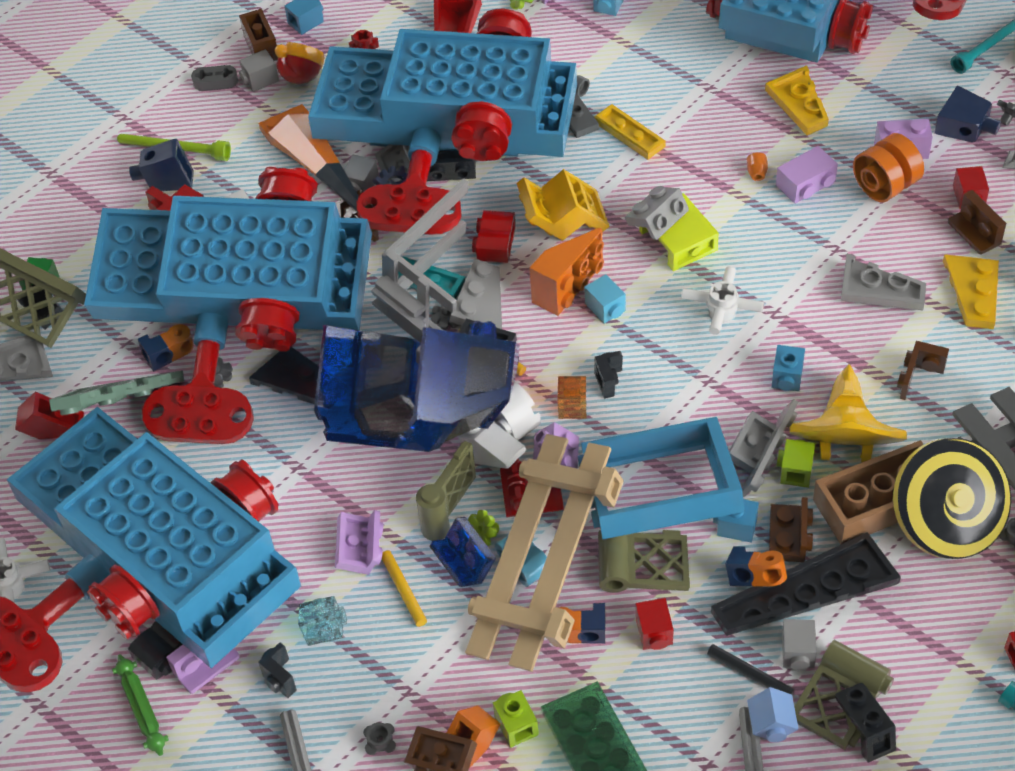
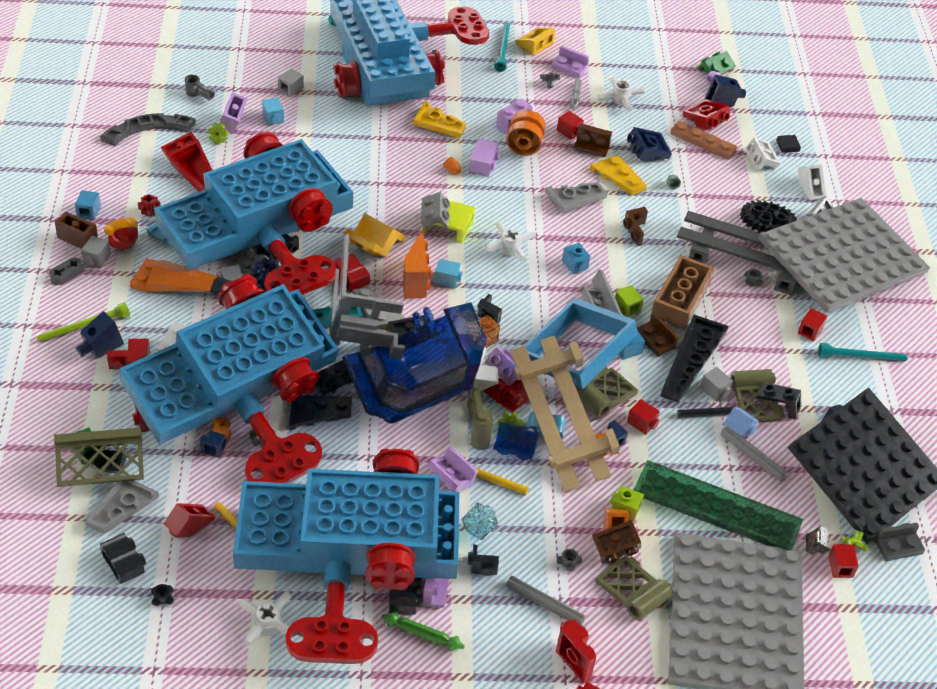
camera: 50 degrees left, 5 degrees down
sand green wing [49,370,185,415] -> none
yellow tile [594,104,666,160] -> none
leg [725,546,787,586] -> none
yellow animal [790,364,907,463] -> none
dish [893,438,1011,559] -> none
dark blue torso [934,85,1001,143] -> none

